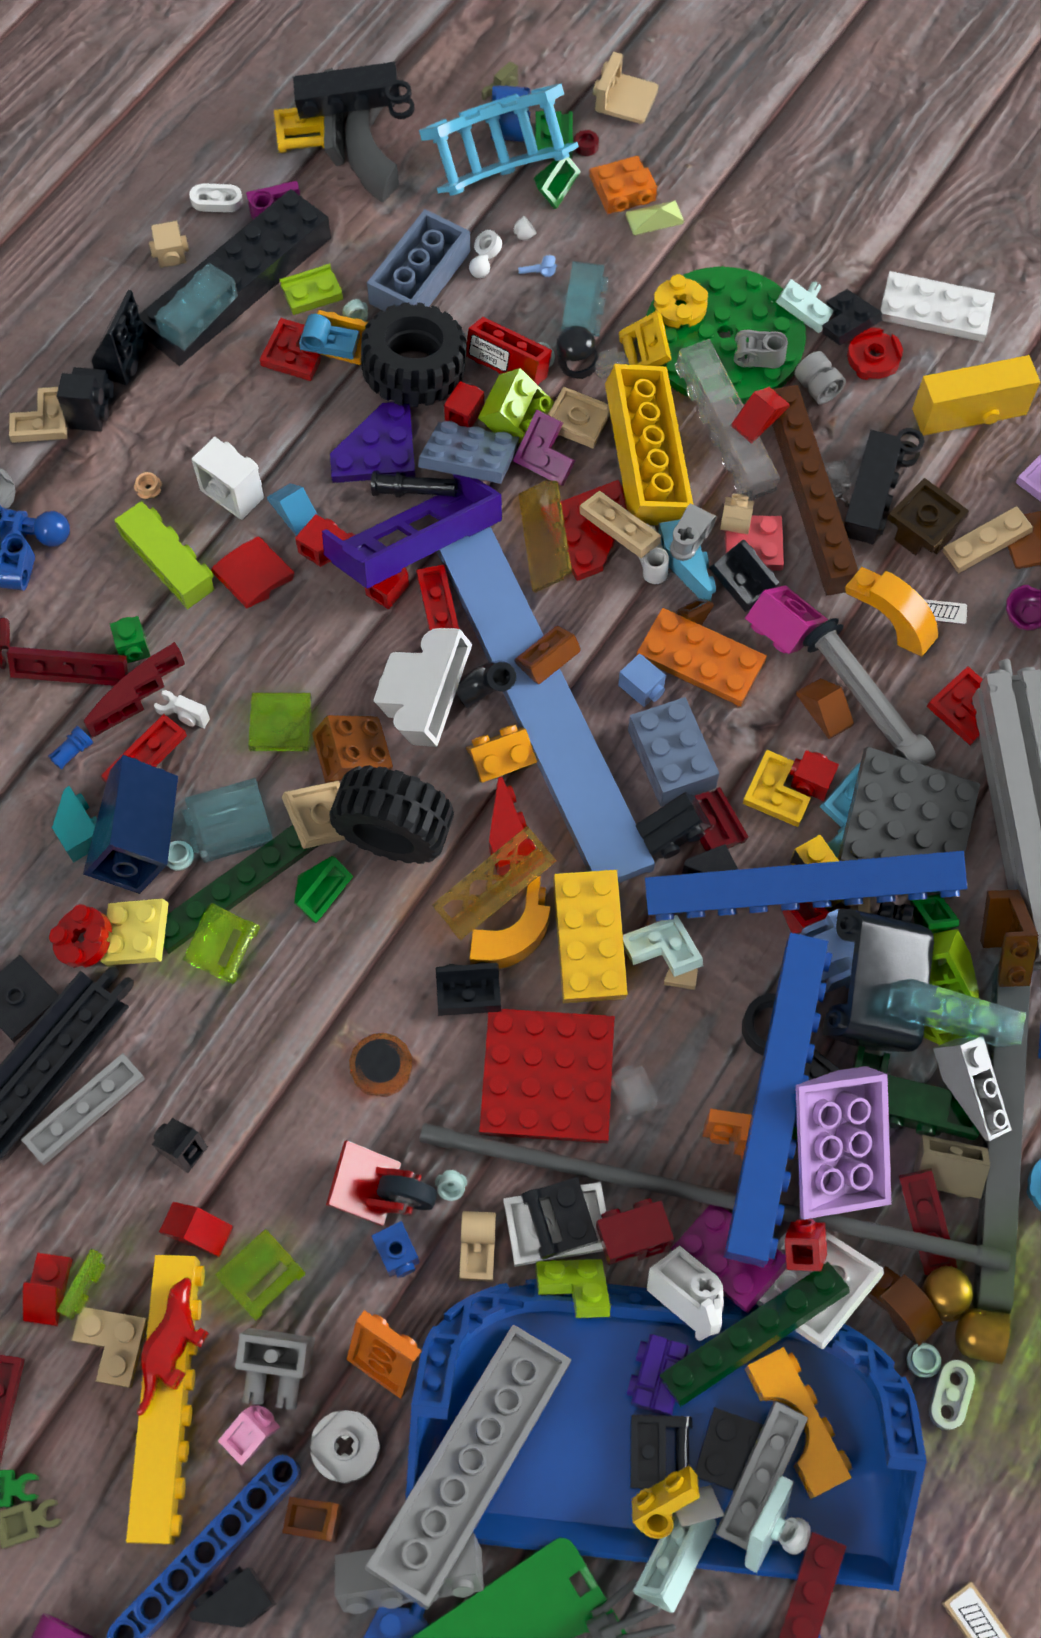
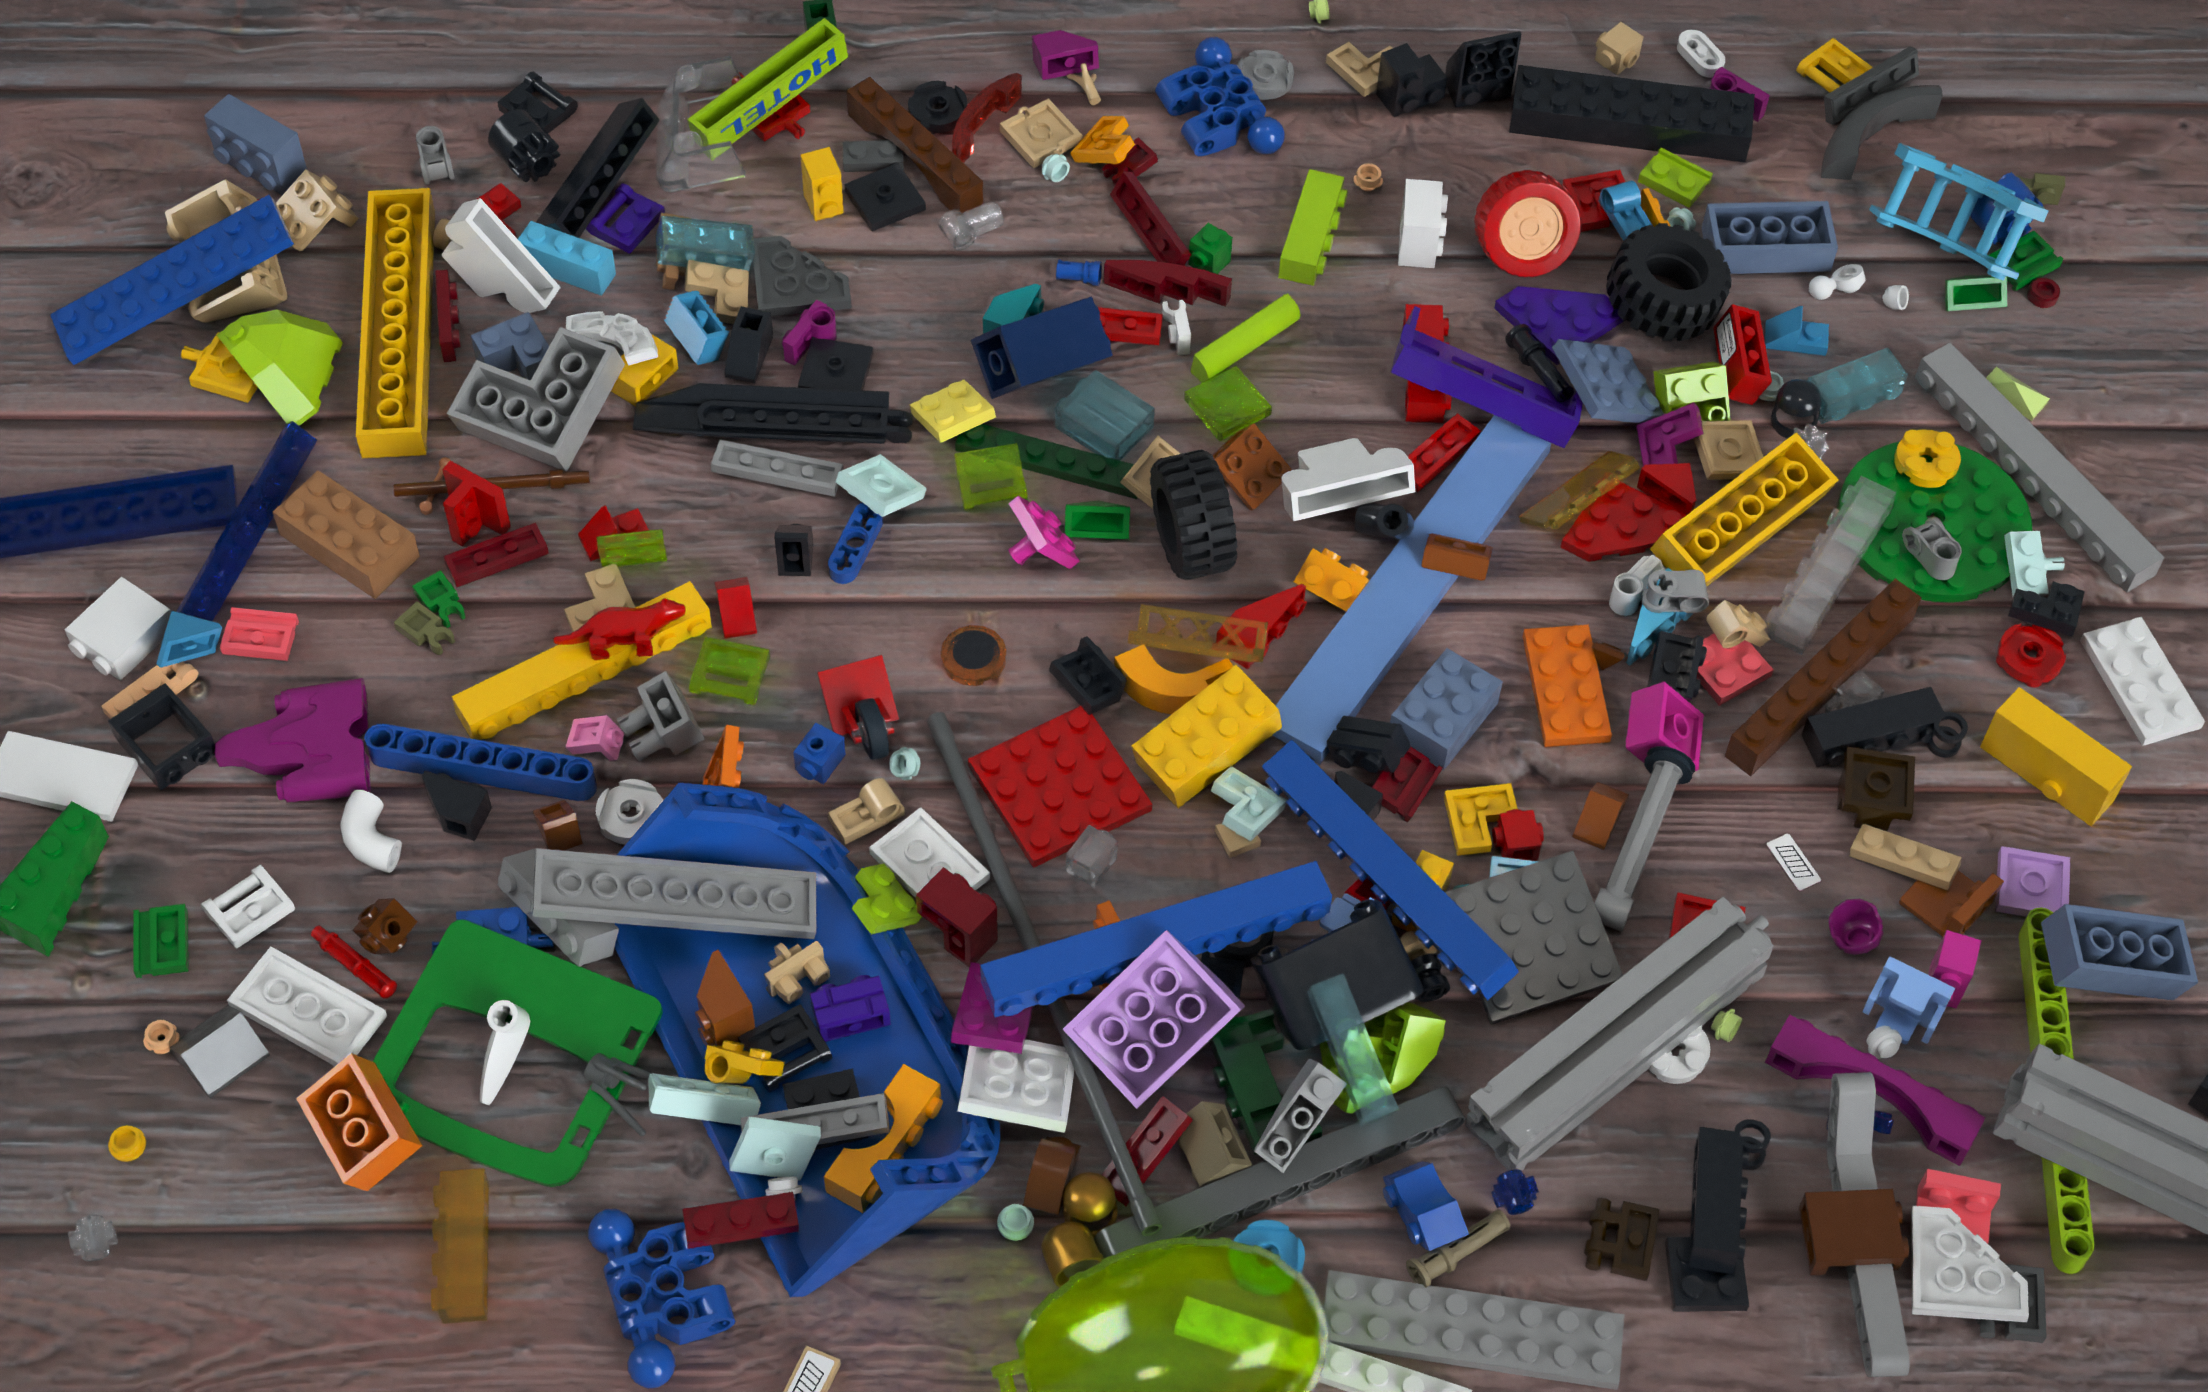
camera: 55 degrees right, 10 degrees down
red plate [49,904,112,968] -> none
clear light blue brick [155,263,238,350] -> none
light aqua plate [167,841,194,871] -> none
red slope [211,536,295,609] -> none
dark azure slope [267,483,318,536] -> none
black hinge [293,61,415,119] -> none
red brick [444,381,484,428] -> none
light blue hand [519,255,557,277] -> none
black plate [521,1177,598,1259] -> none
tan plate [579,491,661,558] -> none
orange plate [589,155,657,215] -> none
tan bracket [593,52,659,124] -> none
yellow plate [618,311,672,366] -> none
medium blue brick [618,653,666,707] -> none
white piece [647,1246,723,1341] -> none
dark green plate [659,1262,850,1407] -> none
white sticker [676,1485,725,1527] -> none
red slope [731,387,790,444] -> none
red brick [784,1219,827,1271] -> none
light grey wheel [794,351,846,404] -> none
light orange arch [845,567,938,657] -> none
green slope [910,894,960,934] -> none
white plate [929,1360,975,1430] -> none
reddish brown panel [980,889,1039,987] -> none
none -> dark orange slope [695,949,755,1047]
none -> tan hips [764,941,830,1004]
none -> blue beam [828,502,883,584]
none -> light aqua plate [836,454,927,517]
none -> dark pink plate [1008,496,1080,569]
none -> lime brick [1190,293,1301,383]
none -> red wheel [1474,170,1581,277]
none -> red slope [1637,463,1697,515]
none -> dark azure slope [1764,306,1829,356]
none -> light grey brick [1915,343,2164,593]

